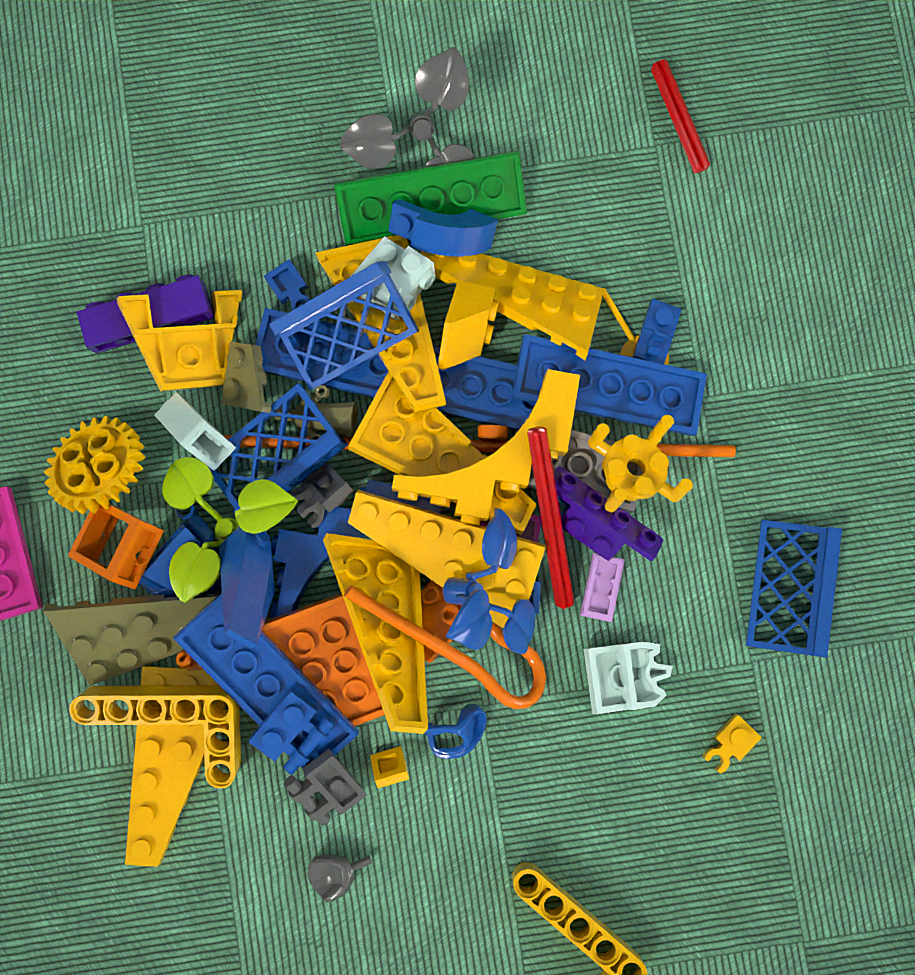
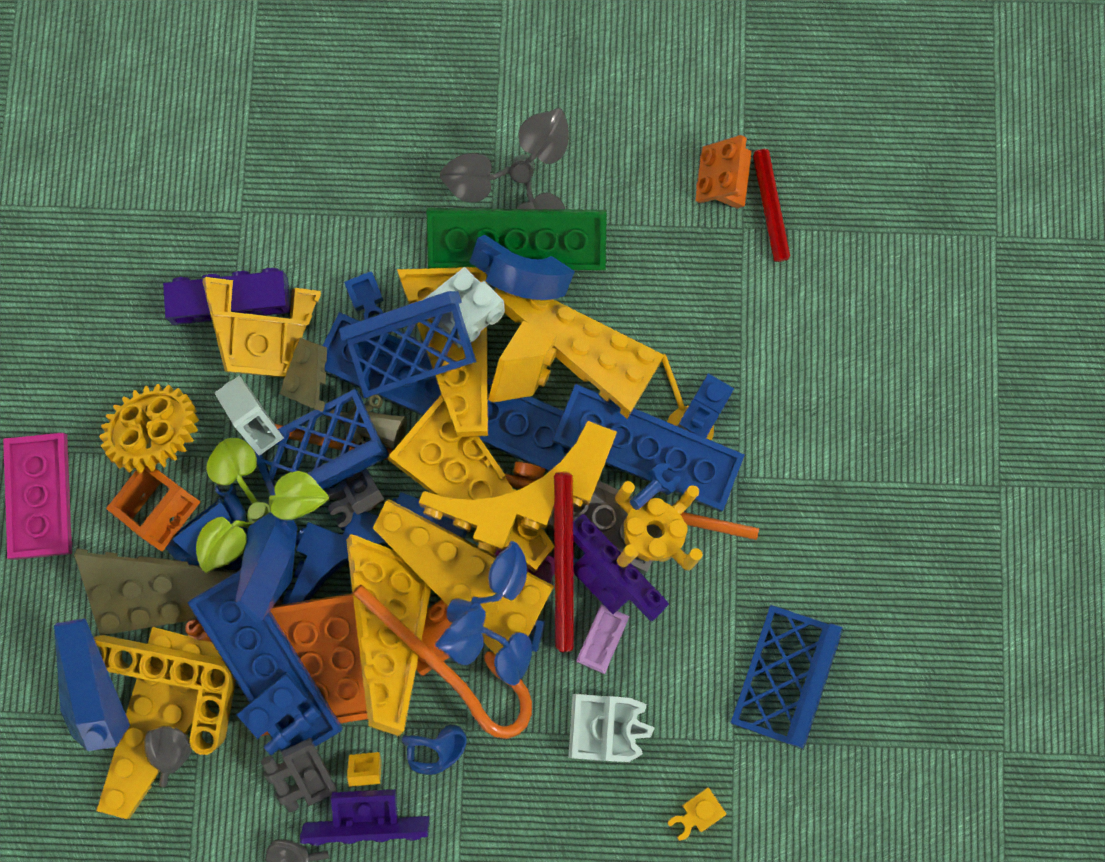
camera: 15 degrees right, 5 degrees down
none -> blue wedge [54,618,130,751]
none -> dark grey piece [144,726,193,788]
none -> dark purple bracket [300,789,430,846]
none -> blue bar [630,463,681,510]
none -> orange bracket [695,135,752,209]

